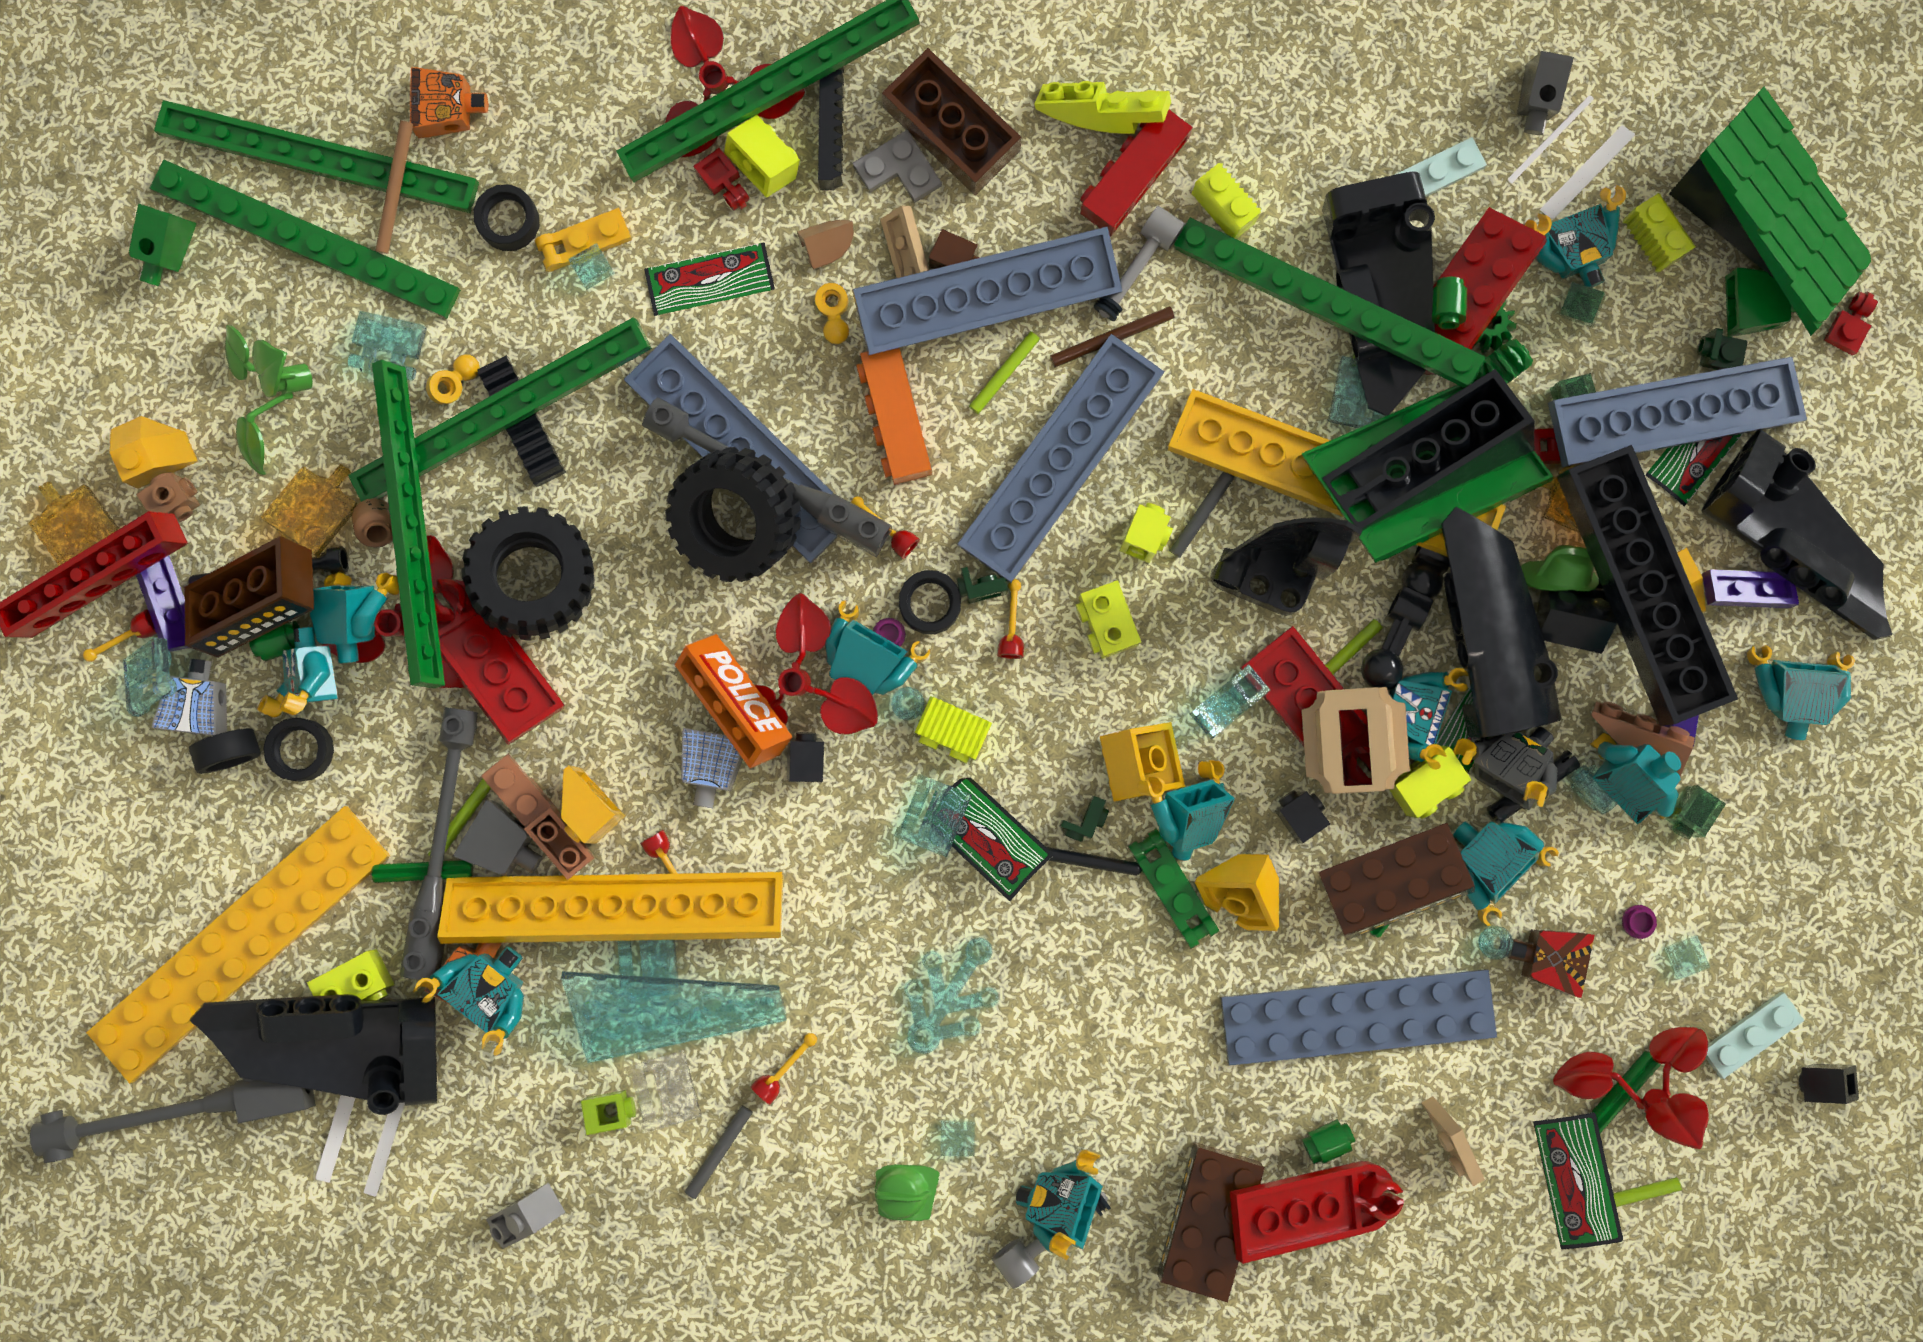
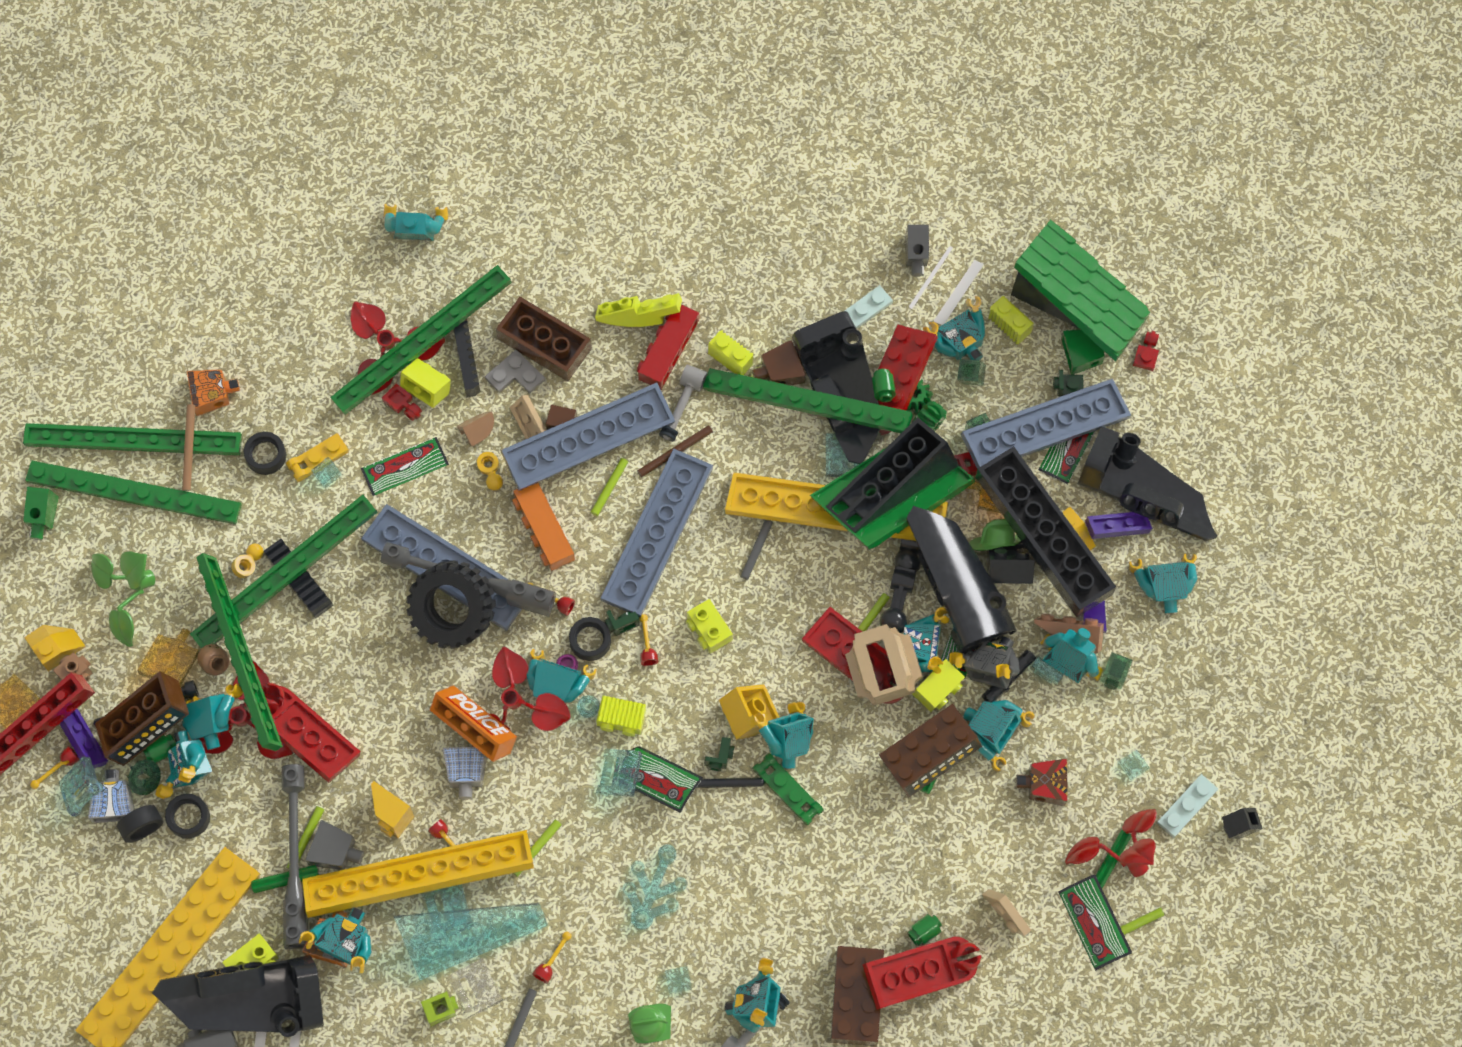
camera: 10 degrees left, 15 degrees down
clear light blue plate [348,311,427,381] -> none
black tyre [461,506,595,641] -> none
nougat slope [481,753,594,880] -> none
black brick [787,732,824,782] -> none
neon yellow brick [1119,503,1173,563] -> none
clear light blue brick [1190,665,1270,739] -> none
yellow slope [1195,854,1279,931] -> none
black panel [1210,517,1362,616] -> none
sand blue plate [1220,969,1497,1066] -> none
black brick [1275,790,1330,844] -> none
clear light blue plate [1478,926,1513,960] -> none
magenta plate [1622,905,1657,939] -> none
none -> clear green gear [126,759,161,795]
none -> lime bar [513,819,562,877]
none -> reddish brown torso [752,340,805,386]

